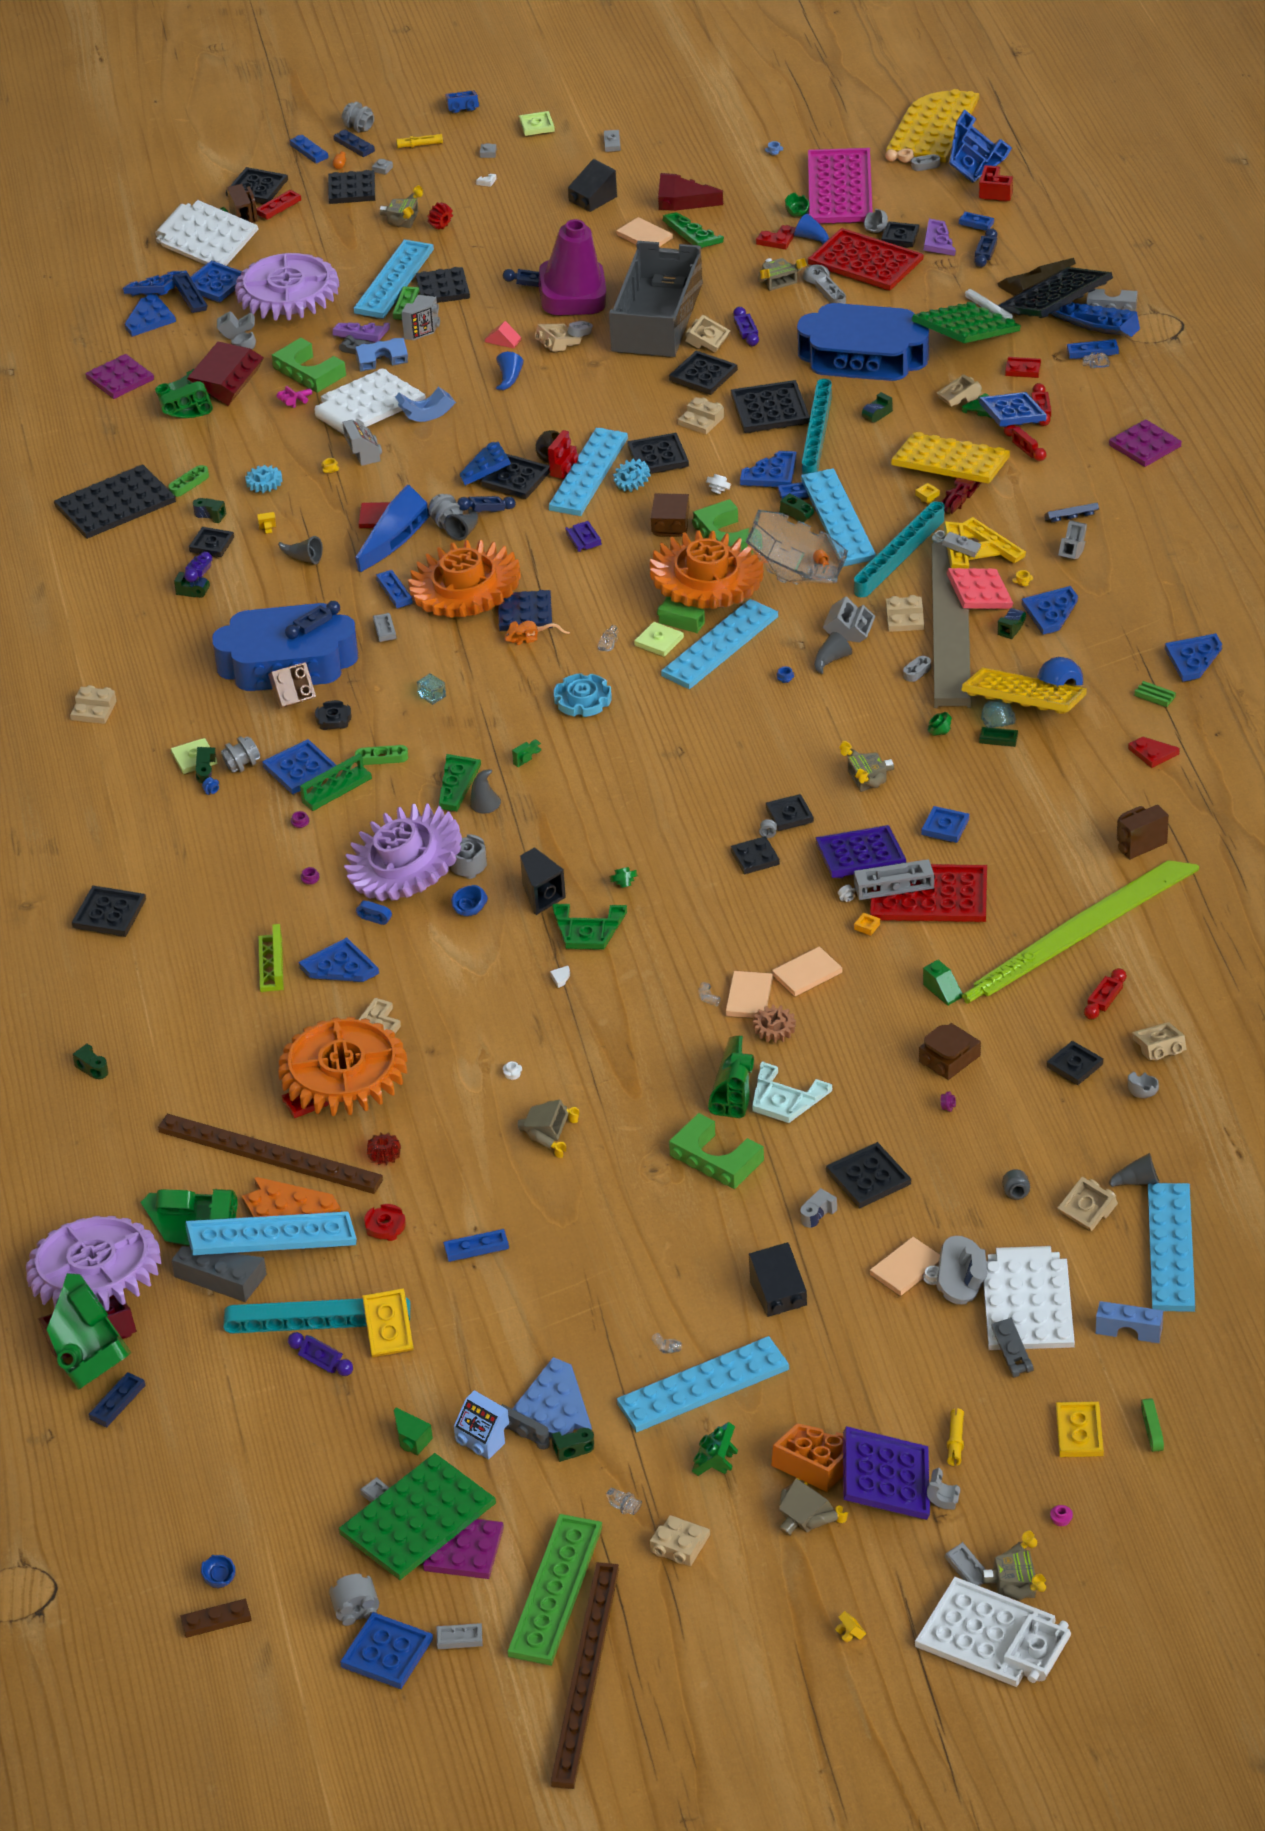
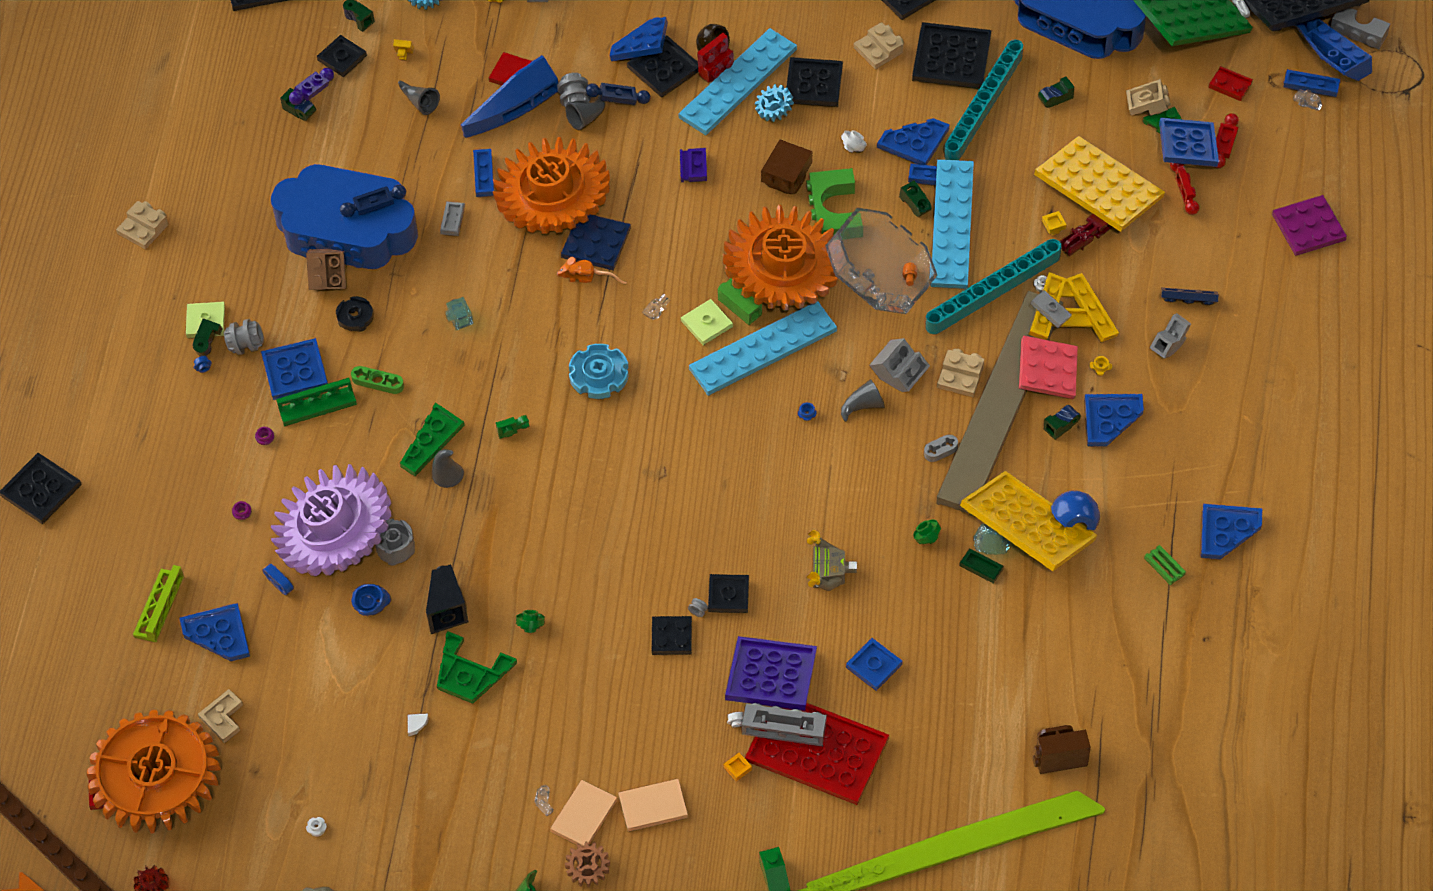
camera: 20 degrees right, 15 degrees up
red wing [1128,737,1180,768] -> none

